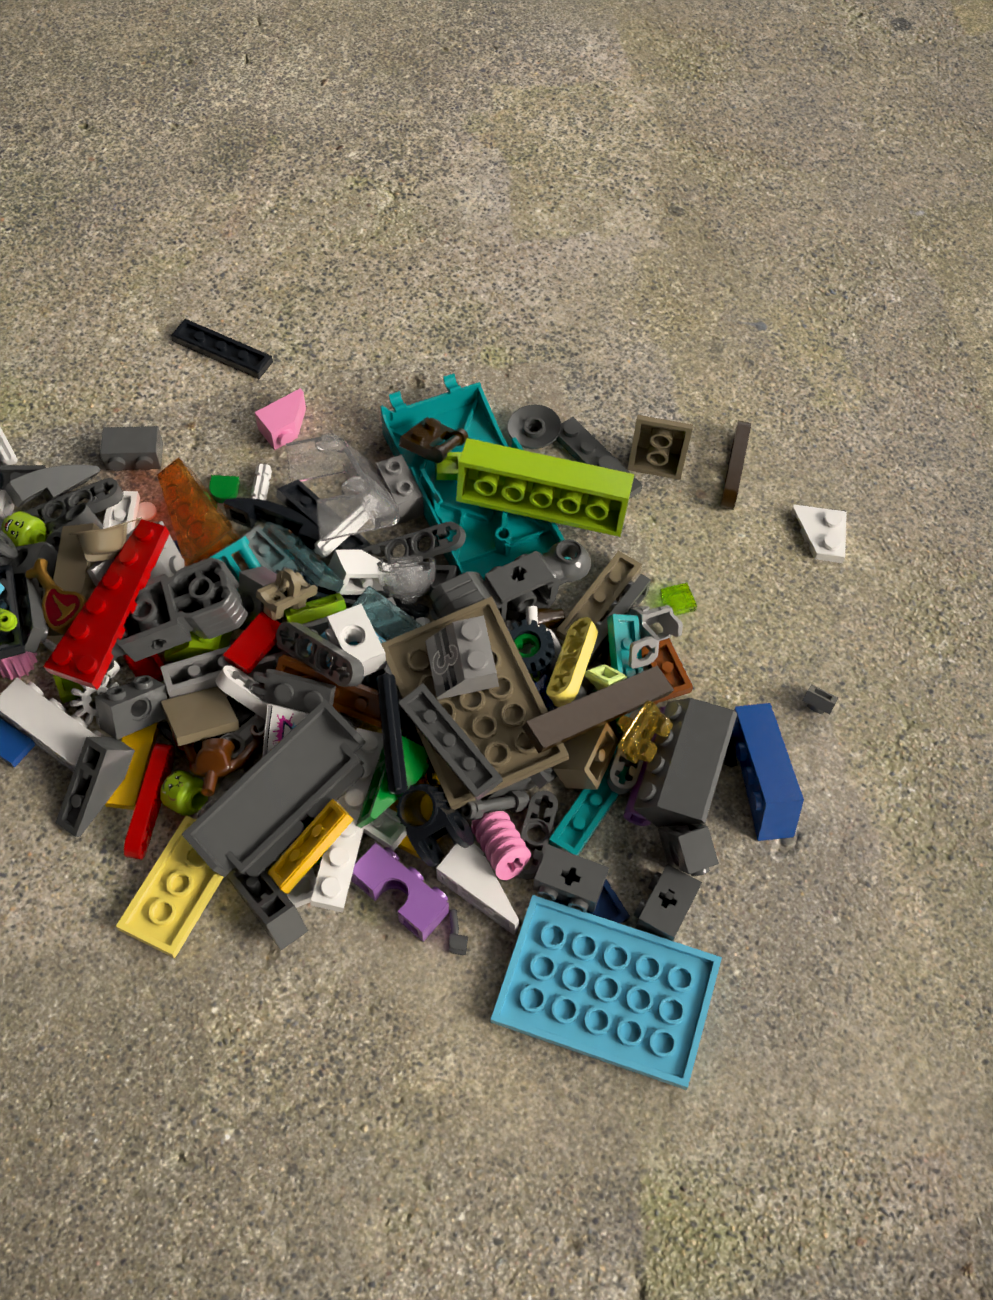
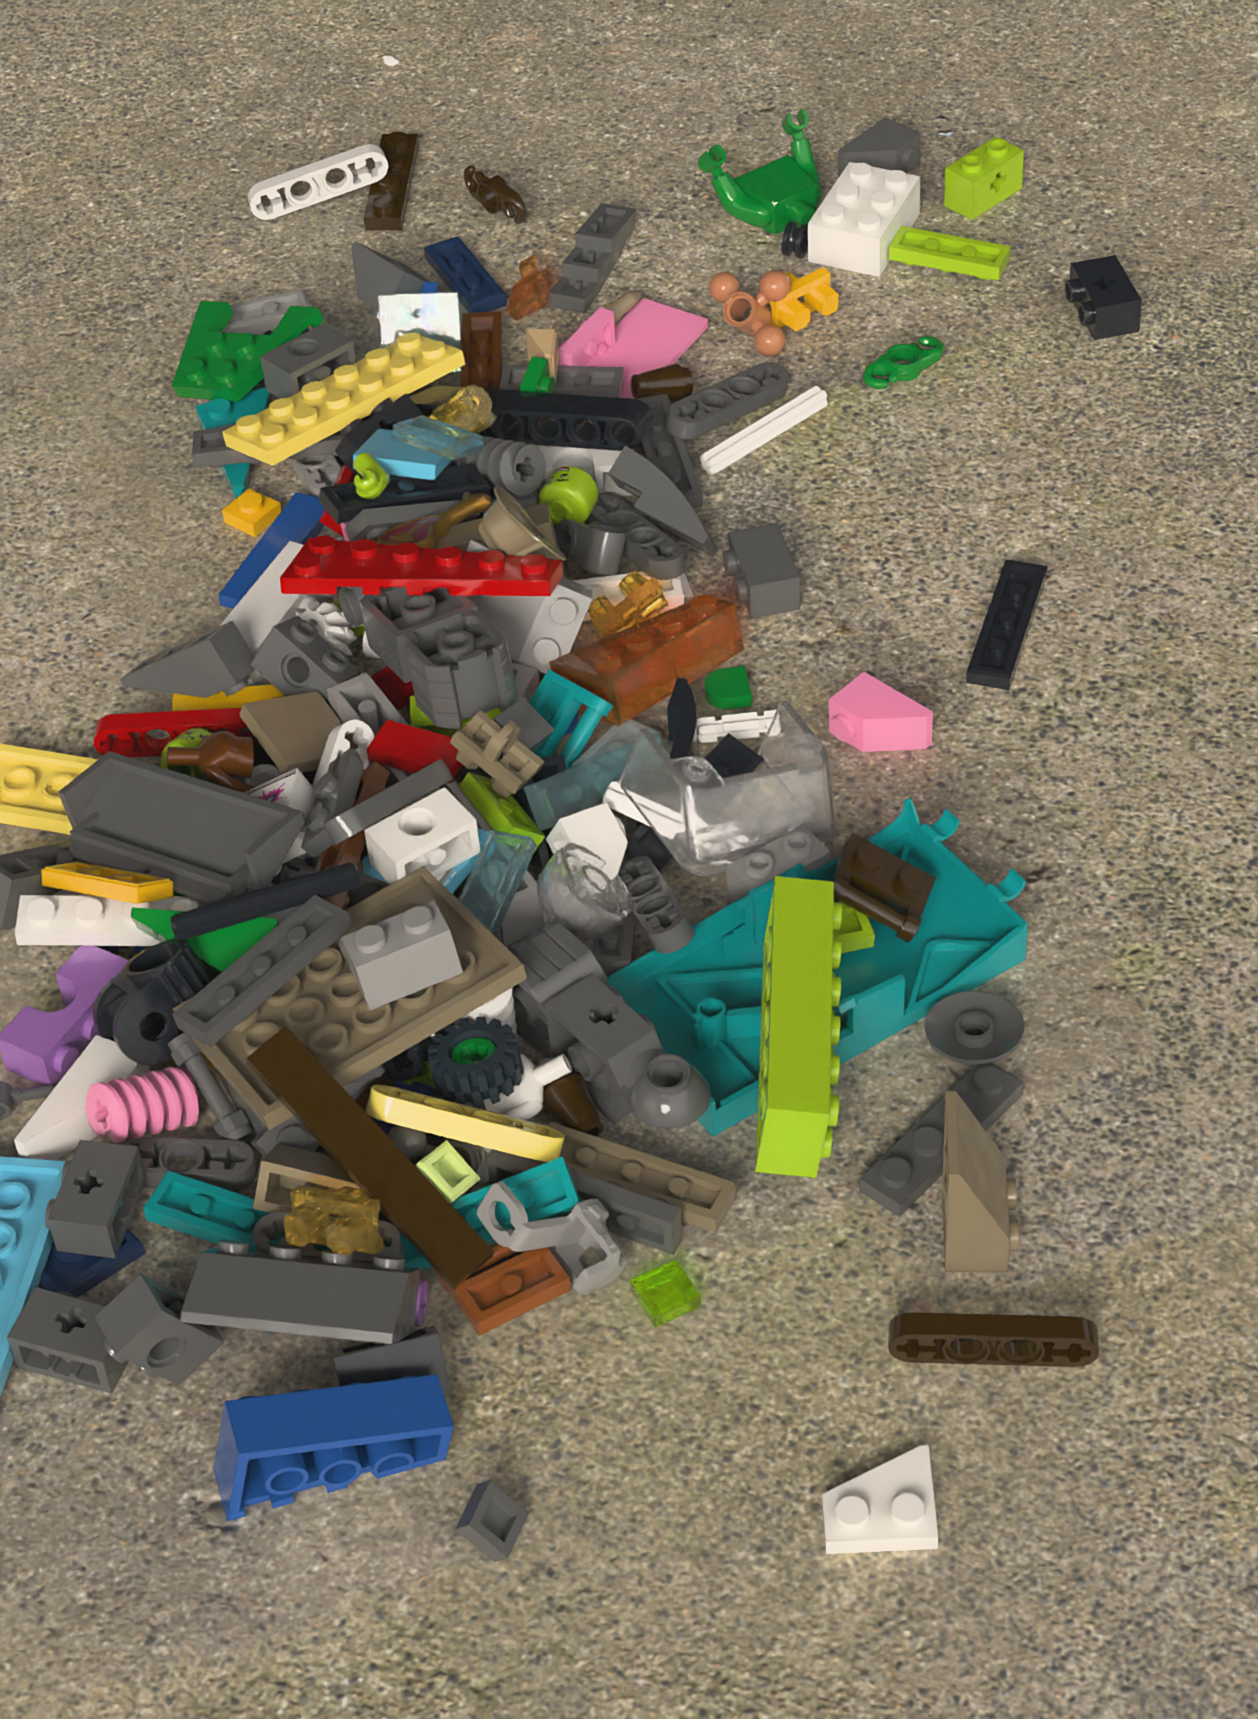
camera: 85 degrees right, 15 degrees down
none -> clear yellow hips [587,571,668,650]

